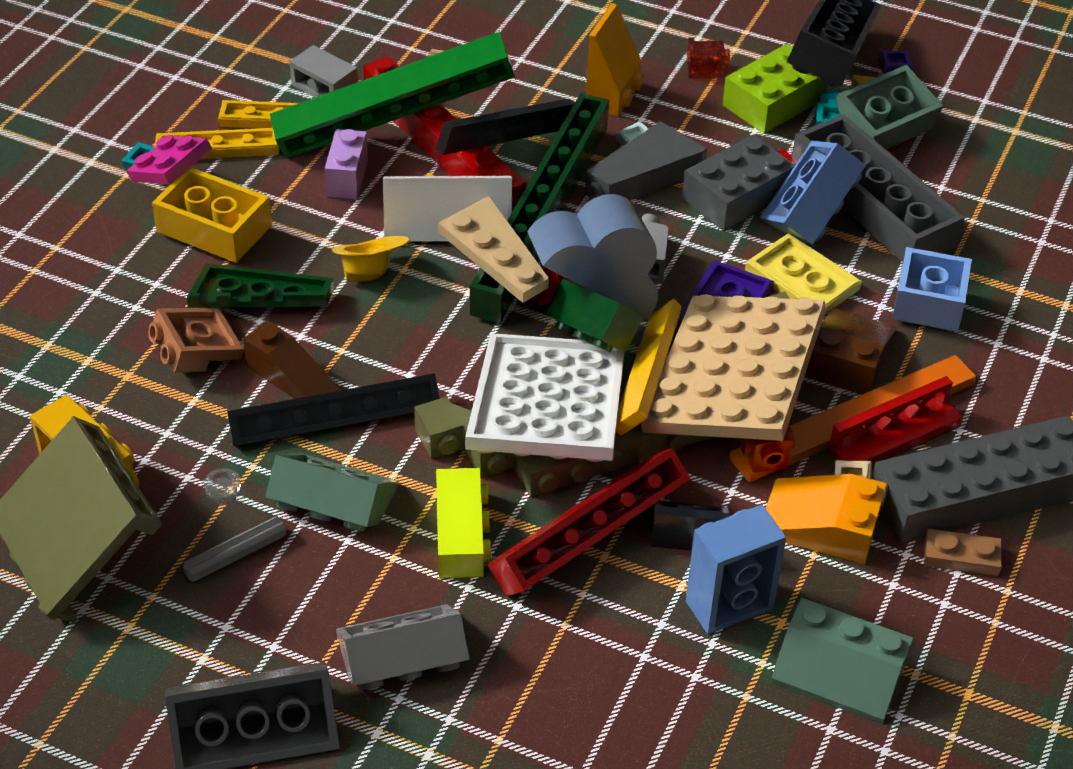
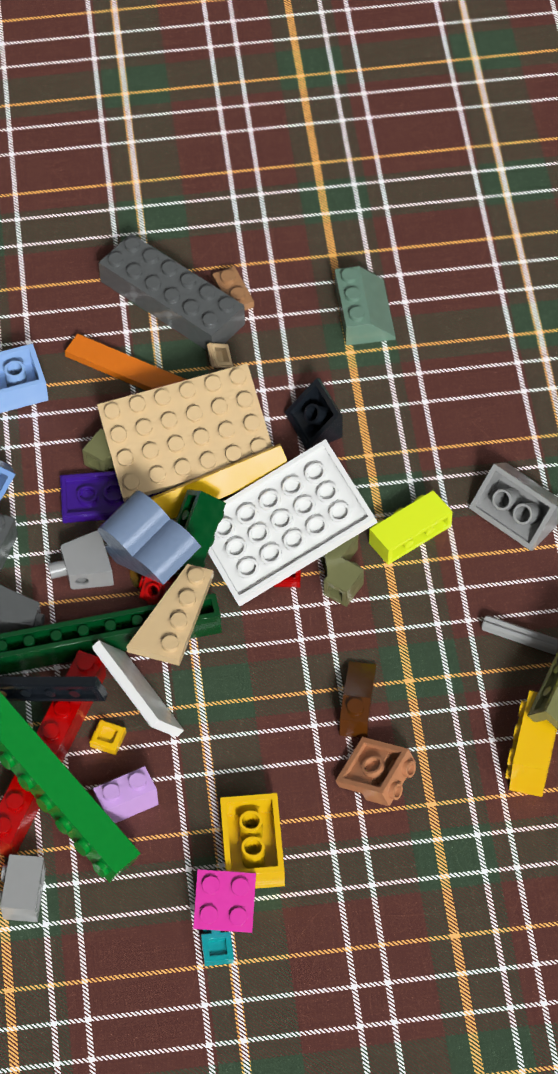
camera: 120 degrees left, 10 degrees up
yellow tile [155,128,279,159] -> none
dark green wing [187,263,334,308] -> none
clear tile [204,468,241,504] -> none
yellow tile [218,100,298,129] -> none
black plate [227,373,440,446] -> none
sand green slope [265,453,399,531] -> none
yellow piece [332,236,410,282] -> none
red brick [487,448,690,596] -> none
medium blue brick [686,504,786,635] -> none
light yellow tile [745,233,862,315] -> none
light orange slope [766,474,887,565] -> none
reddish brown slope [804,308,897,395] -> none
red fence [828,376,963,466] -> none

